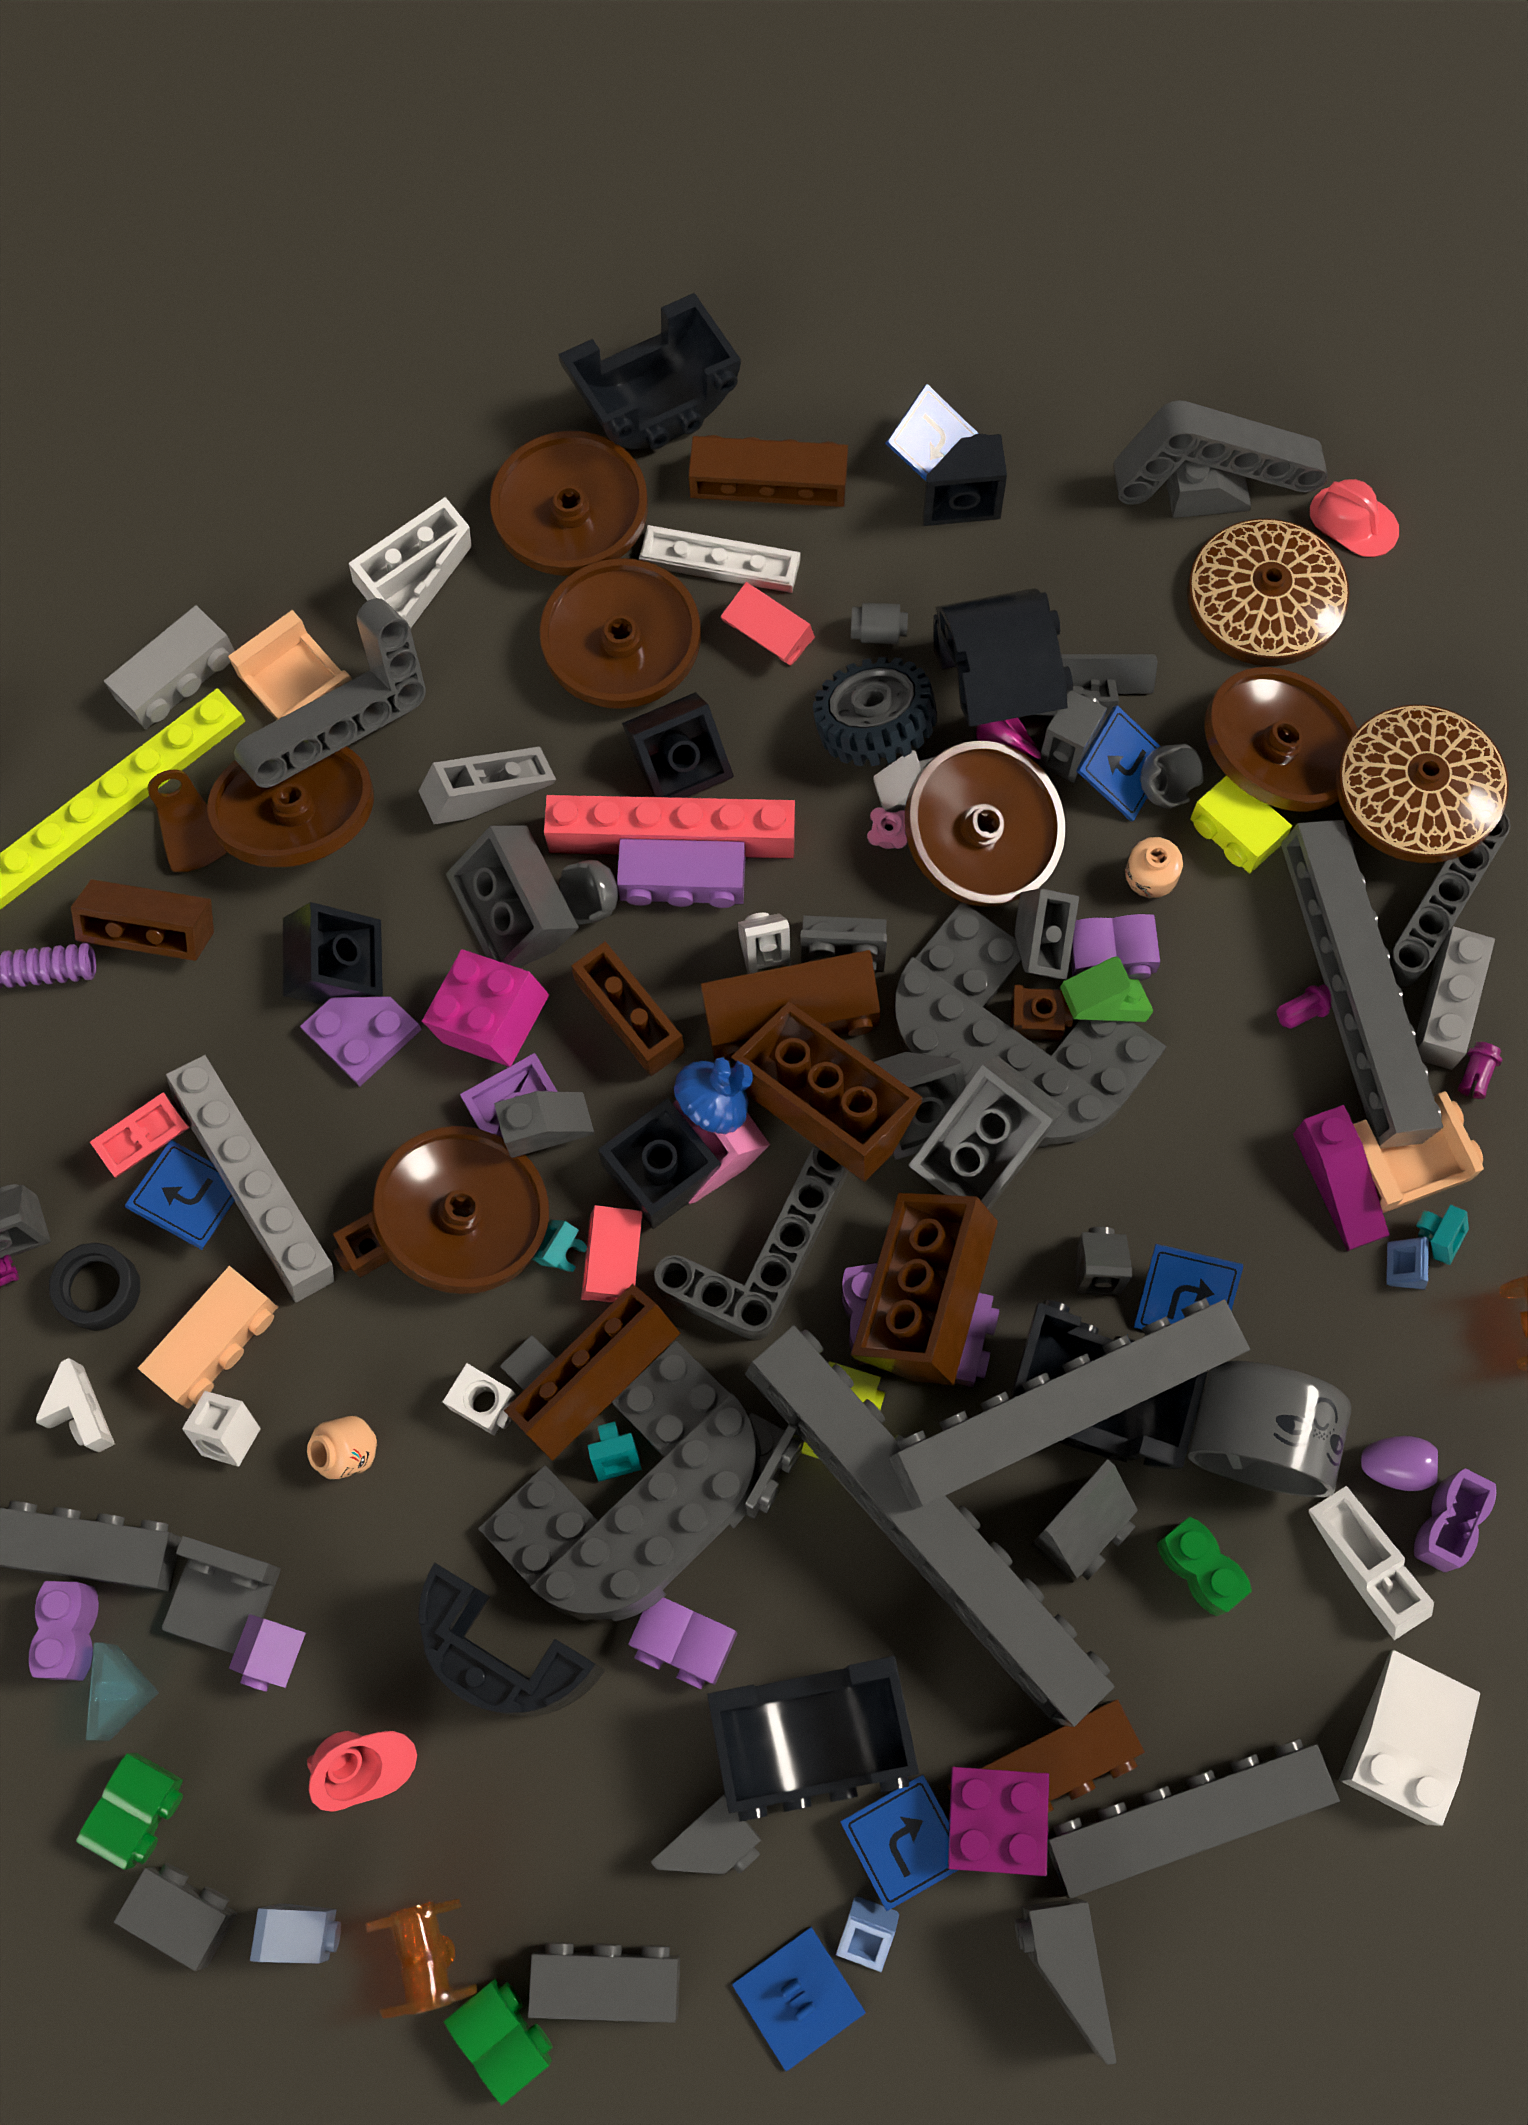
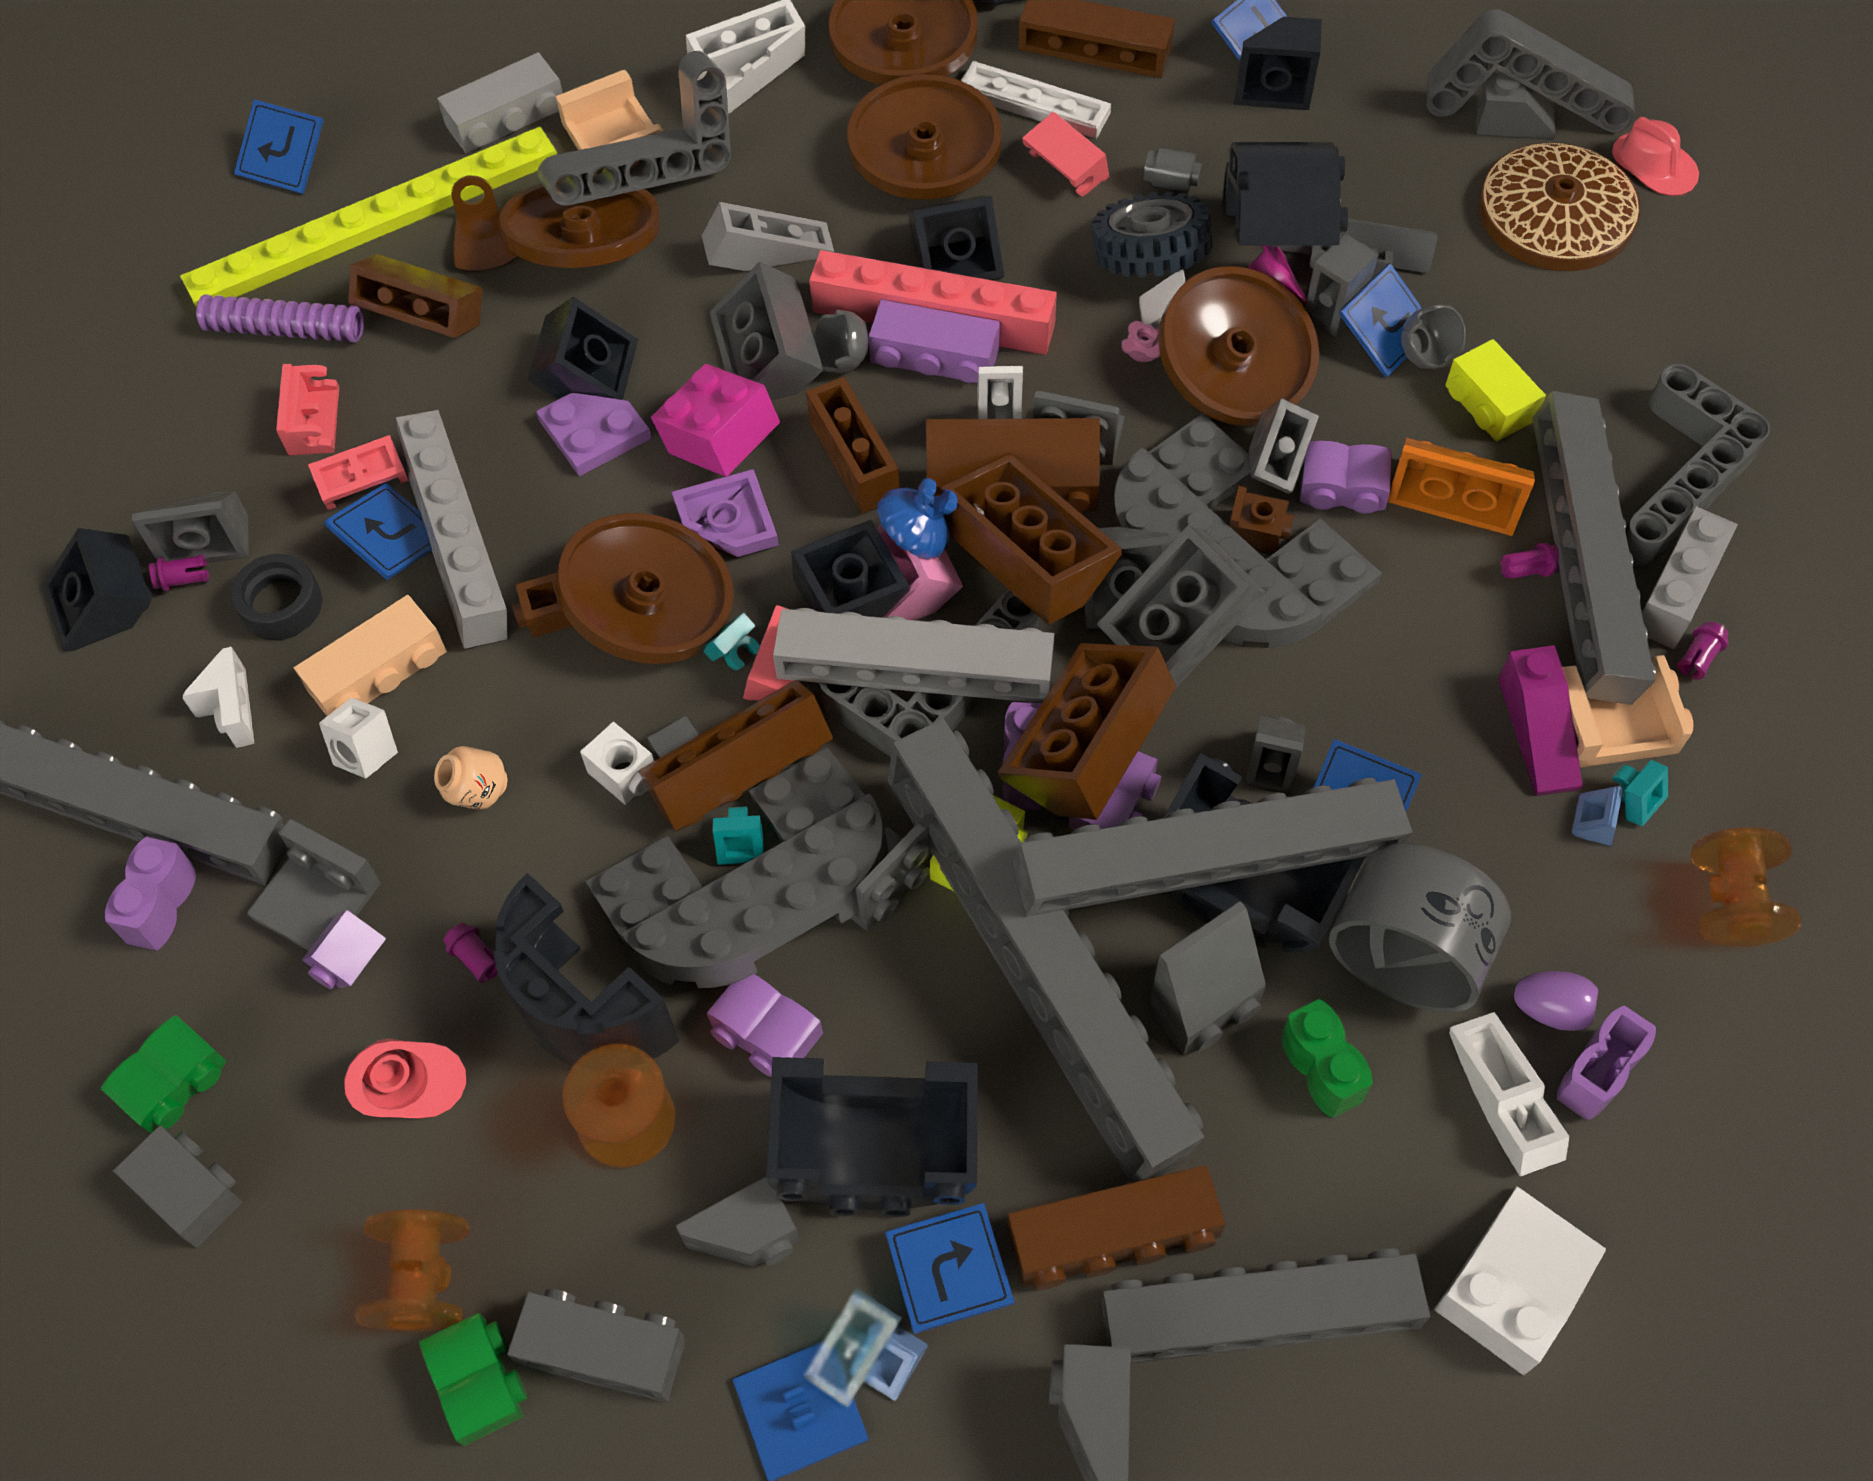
camera: 10 degrees right, 10 degrees down
clear light blue slope [86,1643,159,1741] -> none
slope [250,1903,341,1964] -> none
dark grey slope [494,1091,595,1158] -> none
magenta plate [948,1767,1049,1876] -> none
bright green slope [1060,956,1153,1022] -> none
light nougat head [1125,837,1183,898] -> none
reddish brown dish [1205,667,1358,811] -> none
reddish brown dish [1336,704,1509,863] -> none
none -> coral hinge [276,364,339,456]
none -> magenta pin [444,922,498,983]
none -> clear orange hose [563,1044,675,1168]
none -> light grey brick [773,608,1054,703]
none -> clear light blue slope [804,1288,902,1407]
none -> orange slope [1387,438,1535,536]

